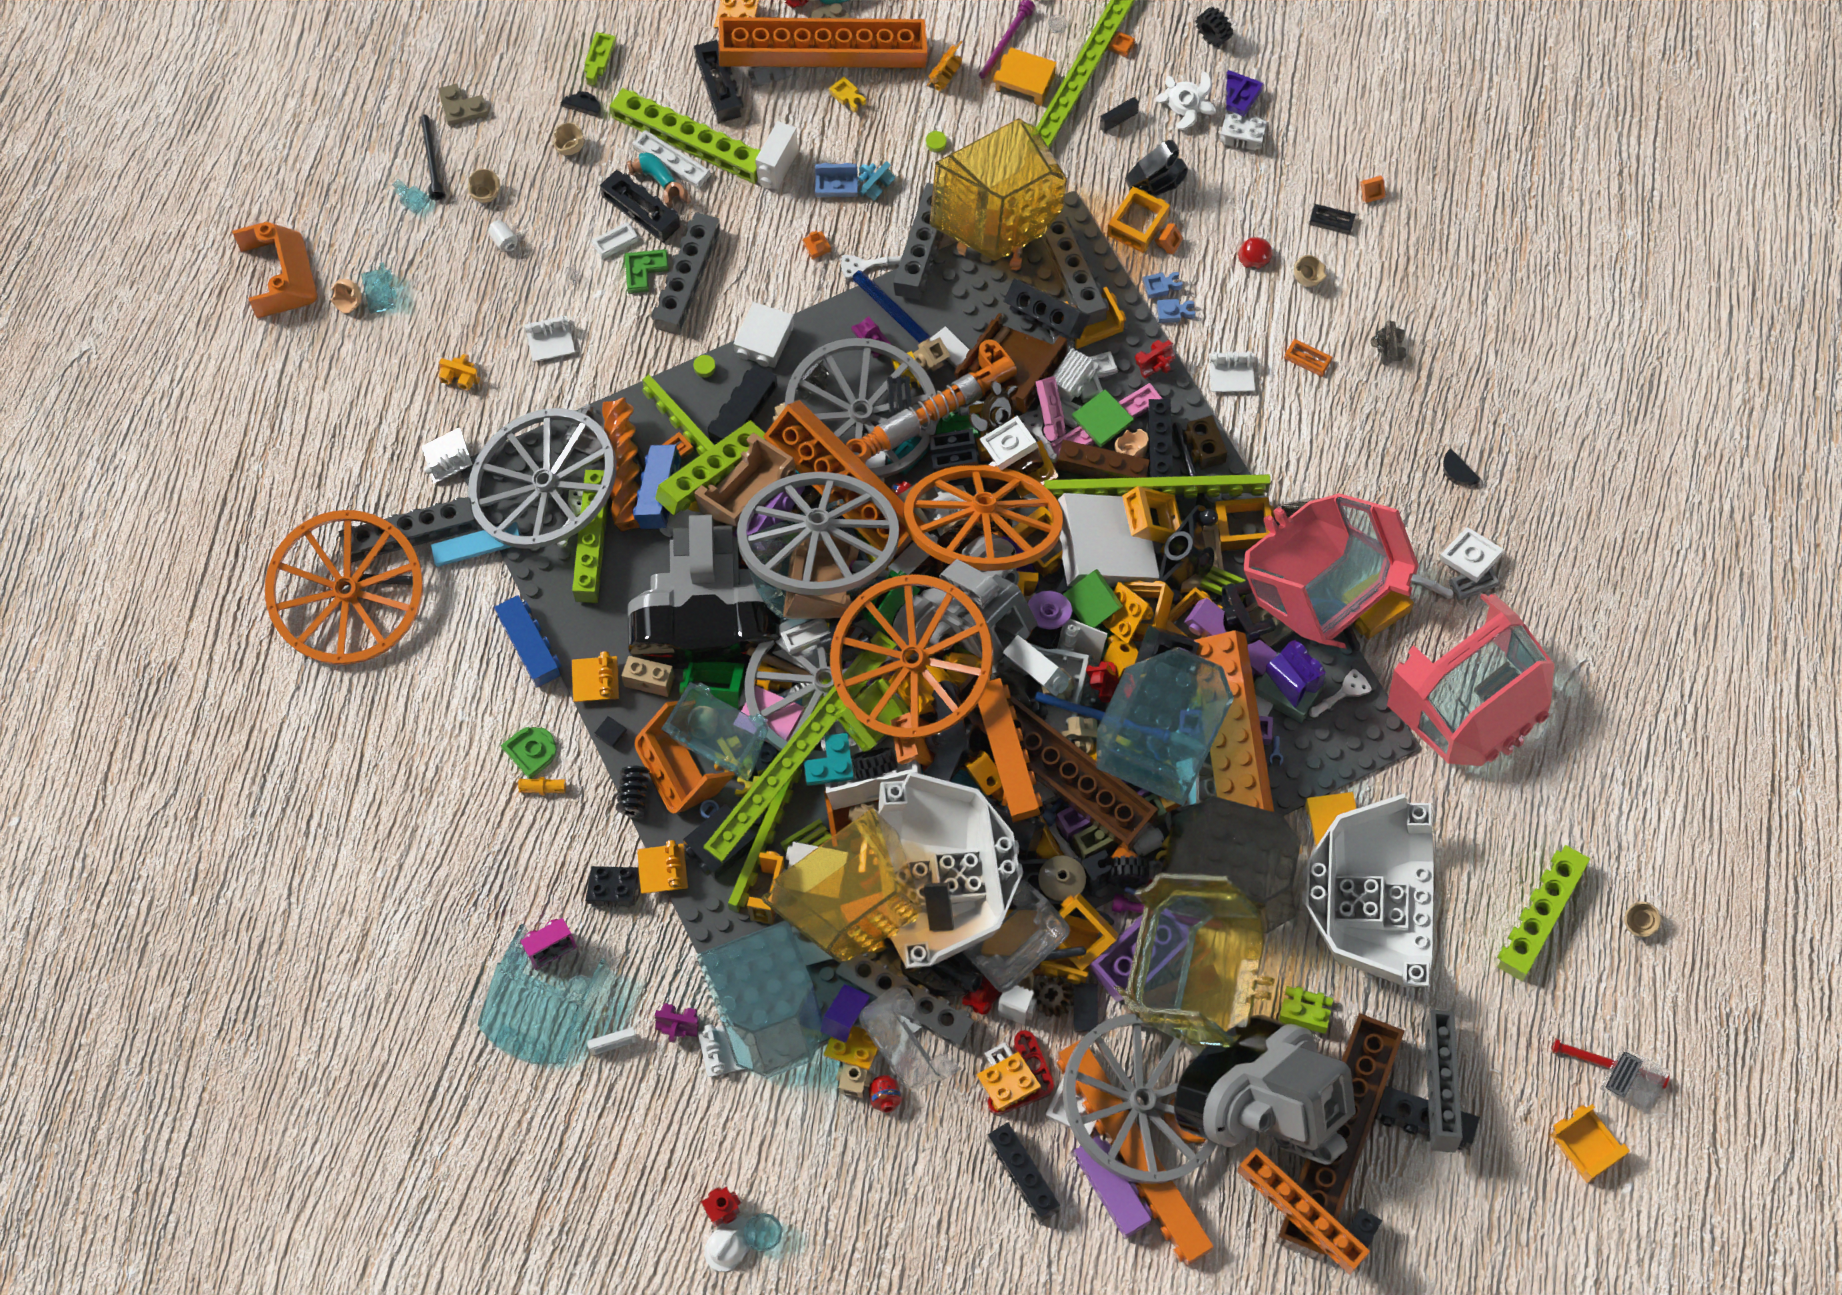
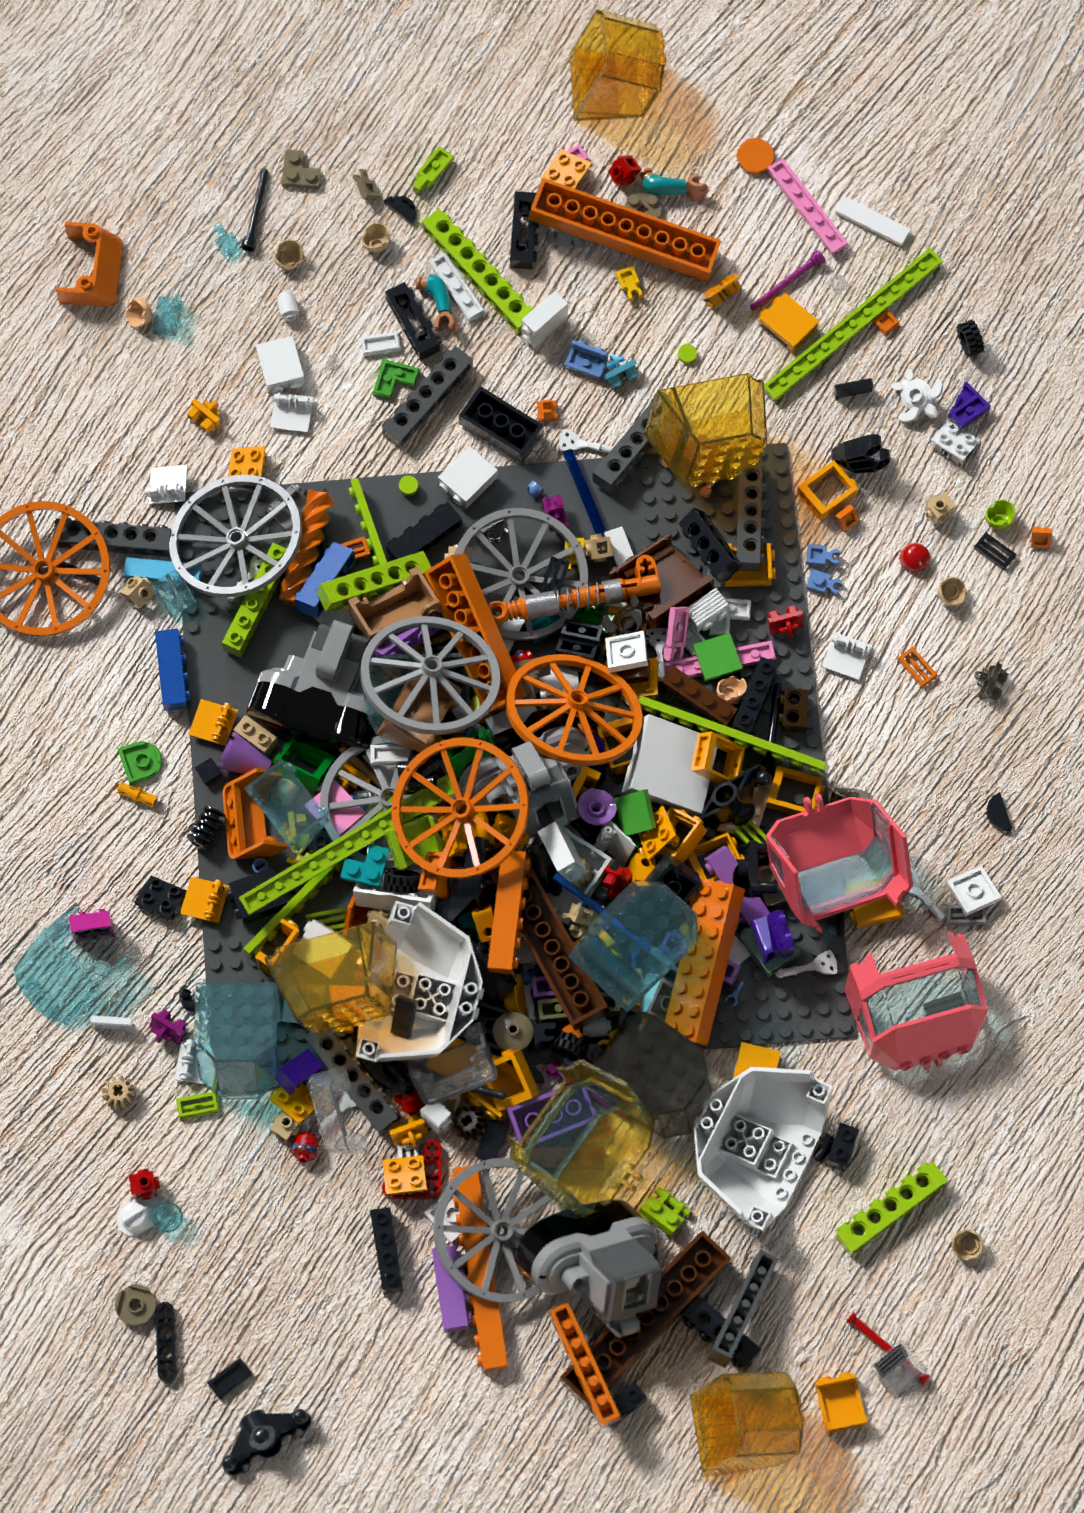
camera: 20 degrees right, 5 degrees up
none -> tan gear [102,1075,136,1110]
none -> tan brick [120,576,155,609]
none -> clear light blue bracket [151,570,196,618]
none -> lime tile [176,1091,219,1120]
none -> black arm [179,989,204,1014]
none -> medium lavender cone [216,732,274,774]
none -> light orange hinge [228,446,267,487]
none -> white brick [256,336,305,393]
none -> dark tan plate [353,169,381,200]
none -> light orange hips [389,1114,429,1148]
none -> black brick [459,386,544,464]
none -> medium blue hinge [527,481,544,497]
none -> clear yellow windscreen [689,1371,805,1478]
none -> black arm [813,1132,834,1163]
none -> black brick [826,1123,859,1172]
none -> tan brick [925,491,956,525]
none -> lime hair [985,500,1016,530]

